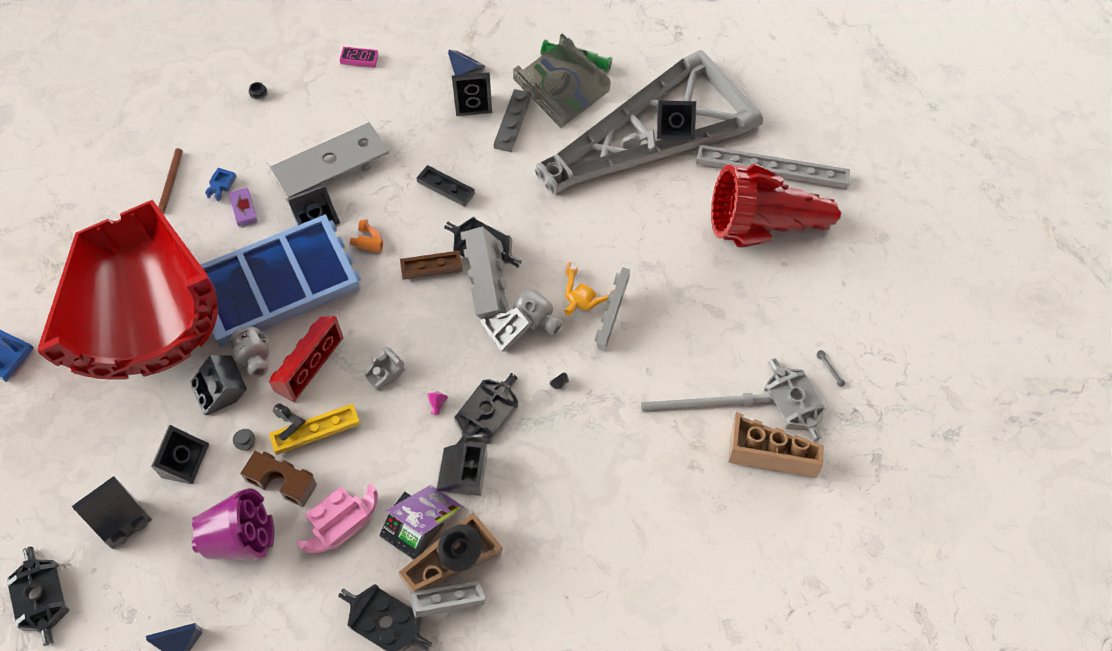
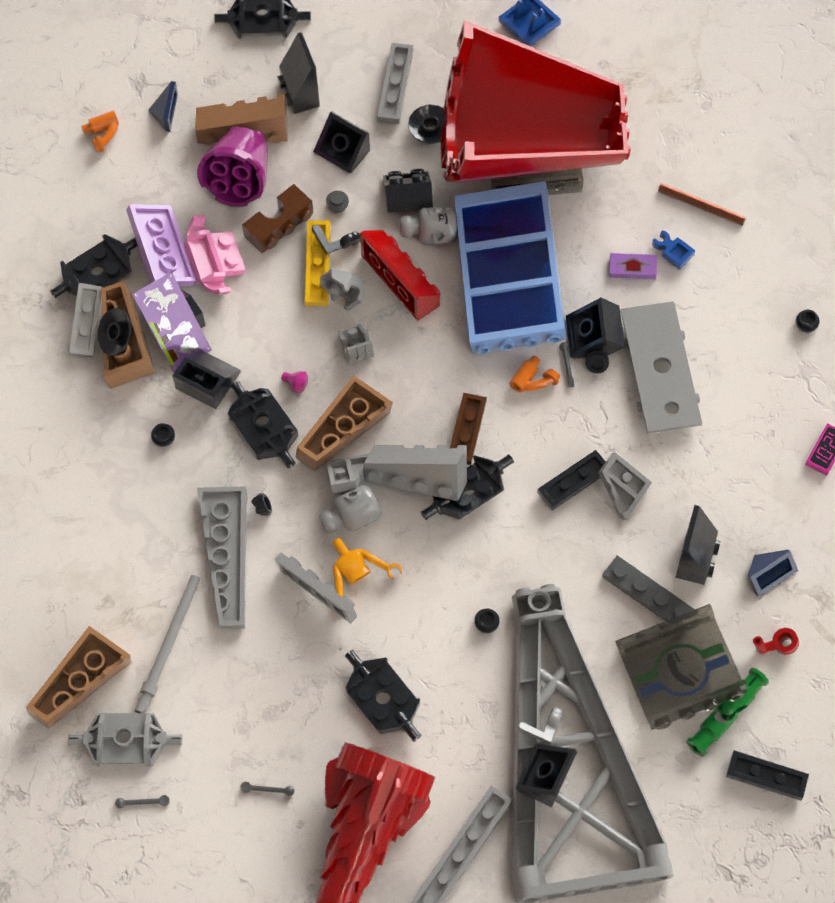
camera: 115 degrees right, 5 degrees up
none -> lavender plate [126,204,197,286]
none -> black plate [151,423,175,447]
none -> medium nougat wedge [195,93,288,144]
none -> light grey wing [197,486,247,629]
none -> dark grey hinge [241,782,295,796]
none -> medium nougat wedge [295,375,393,471]
none -> light grey hand [320,268,365,311]
none -> black plate [345,650,422,742]
none -> light grey plate [377,43,414,124]
none -> black dish [408,104,446,144]
none -> black plate [474,608,500,633]
none -> dark grey hinge [559,342,574,387]
none -> black plate [585,350,609,374]
none -> light grey wing [598,453,652,520]
none -> black plate [726,750,809,801]
none -> red plate [753,628,799,655]

